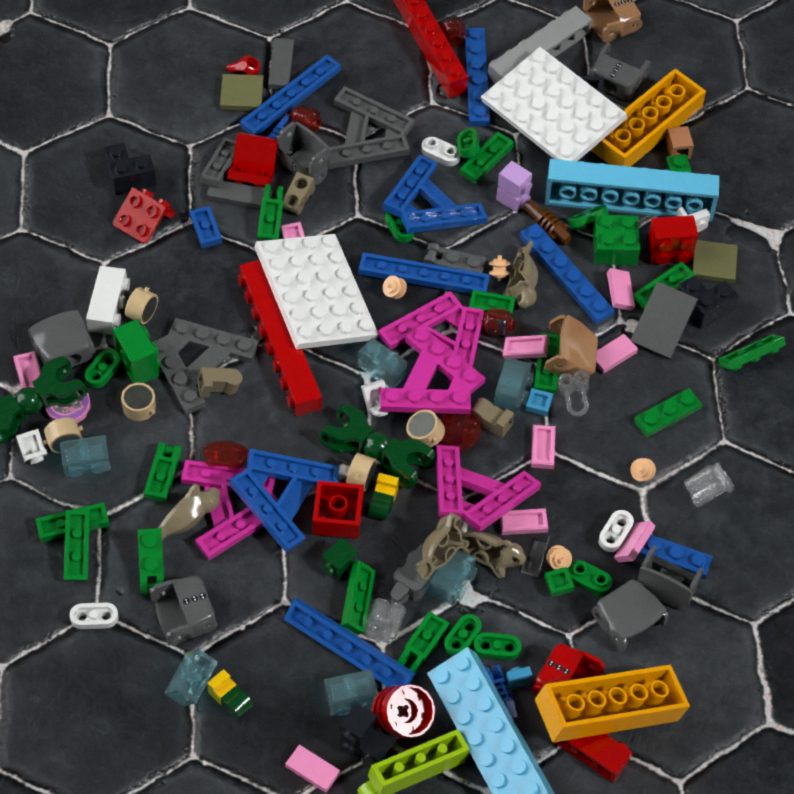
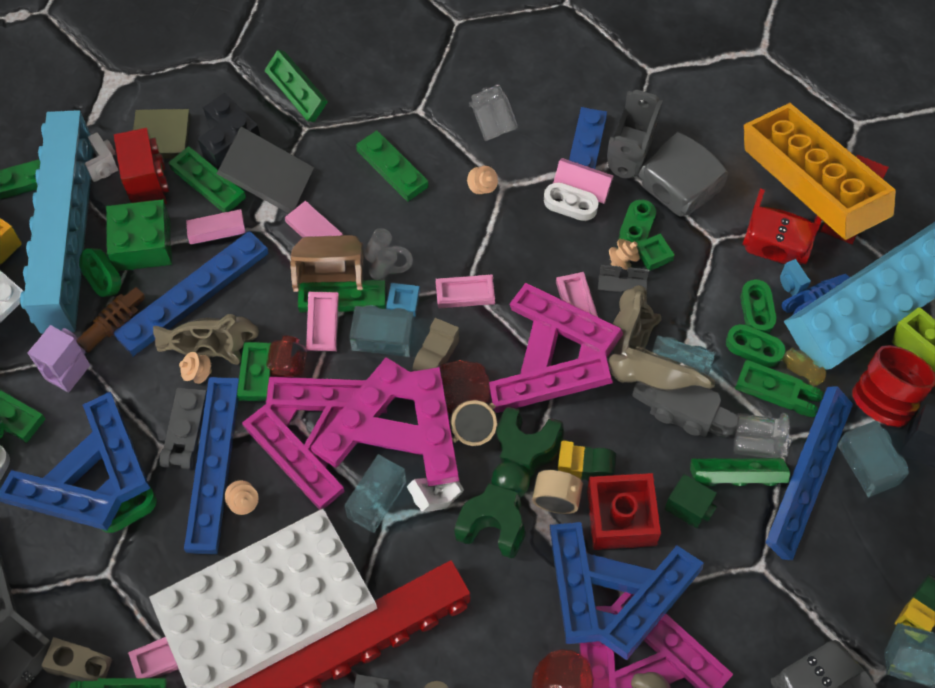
camera: 95 degrees left, 5 degrees up
none -> clear yellow arm [782,348,826,386]

